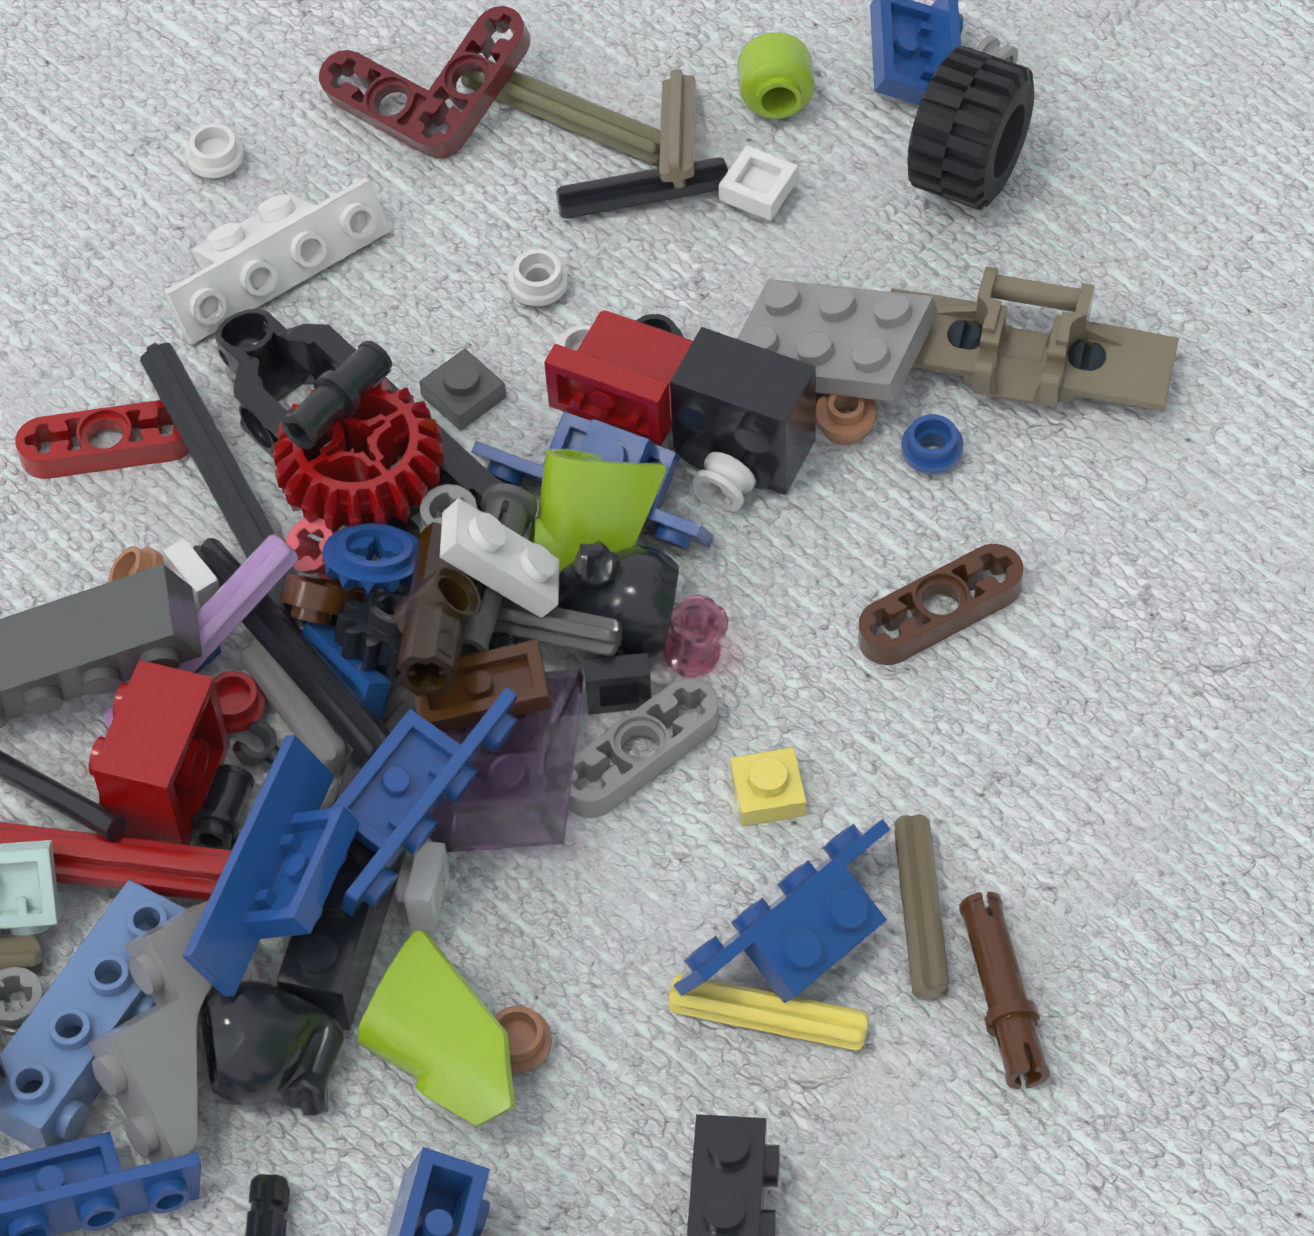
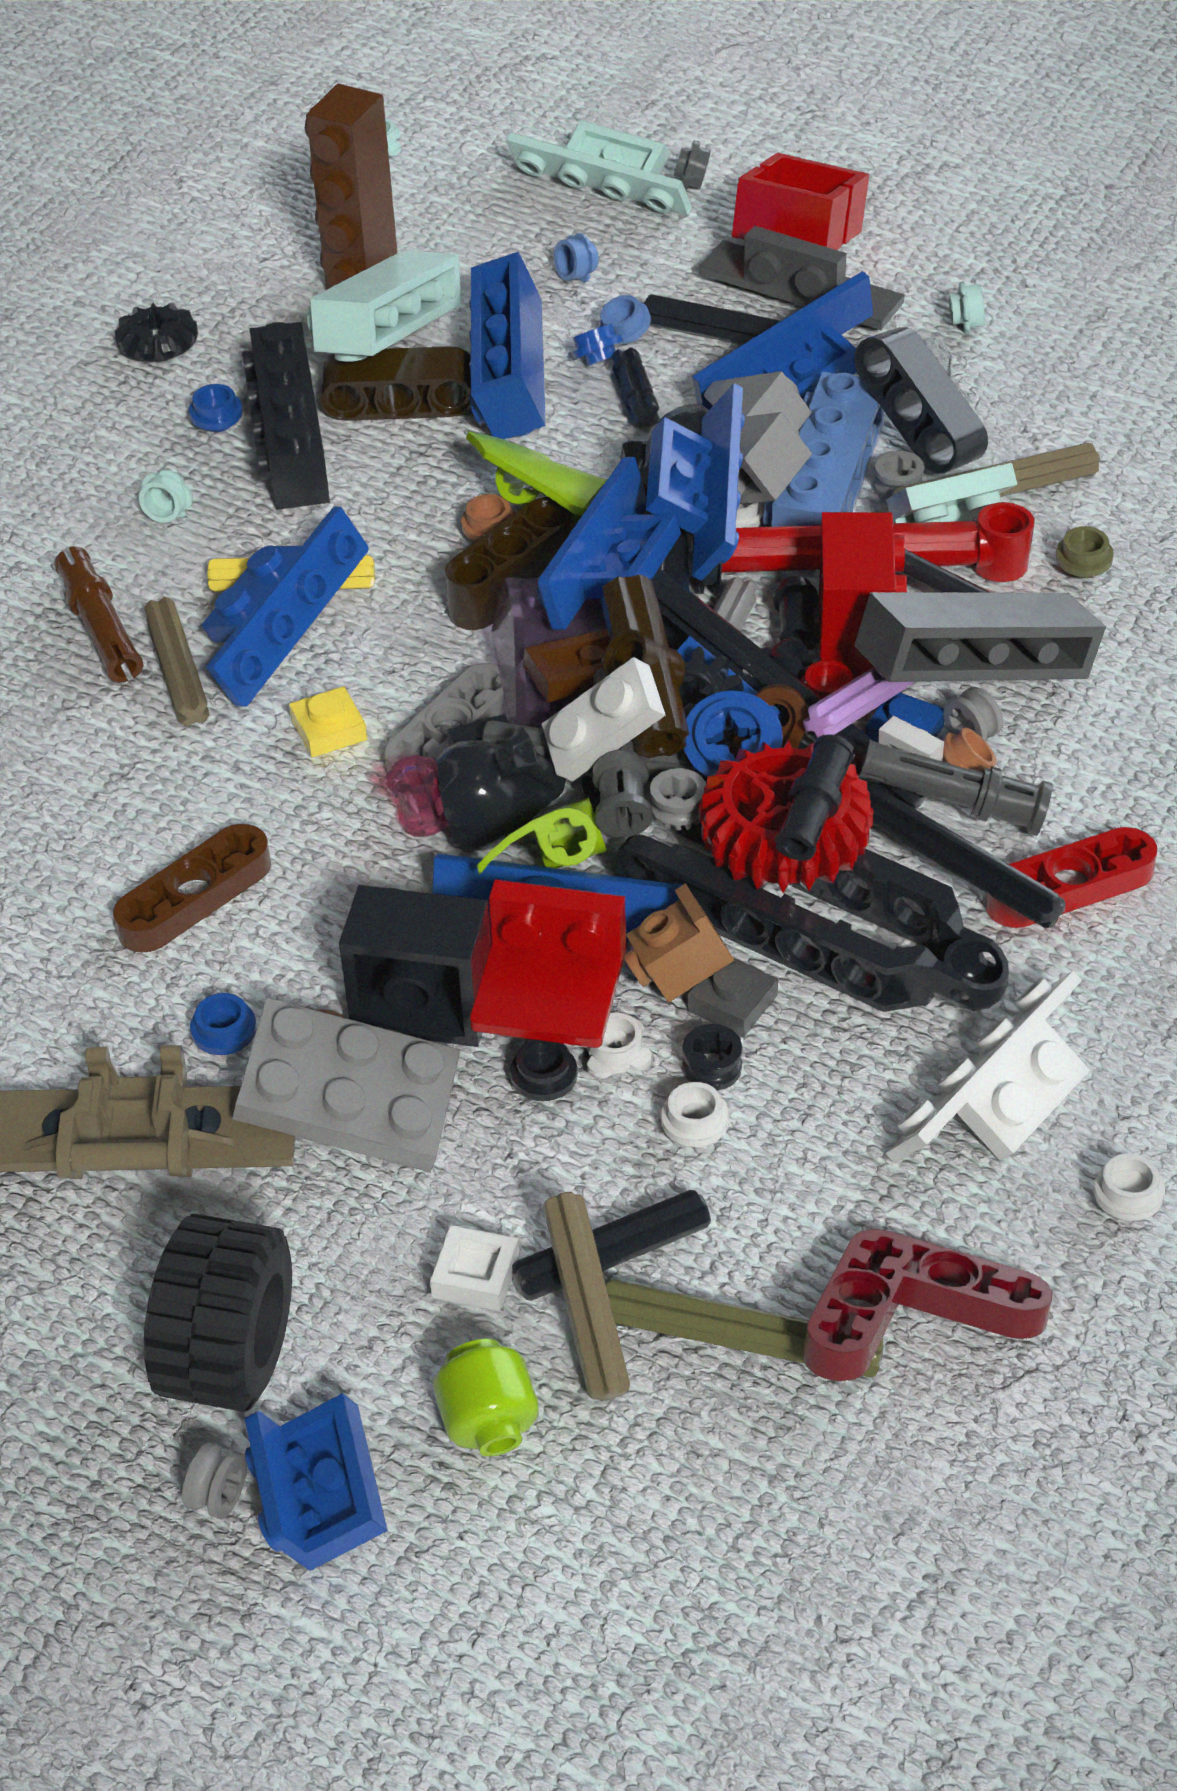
camera: 165 degrees right, 10 degrees down
none -> light aqua plate [139,469,193,523]
none -> dark brown beam [445,497,575,630]
none -> medium nougat brick [624,883,734,1003]
none -> black bush [682,1024,743,1091]
none -> dark grey pin [859,740,1053,836]

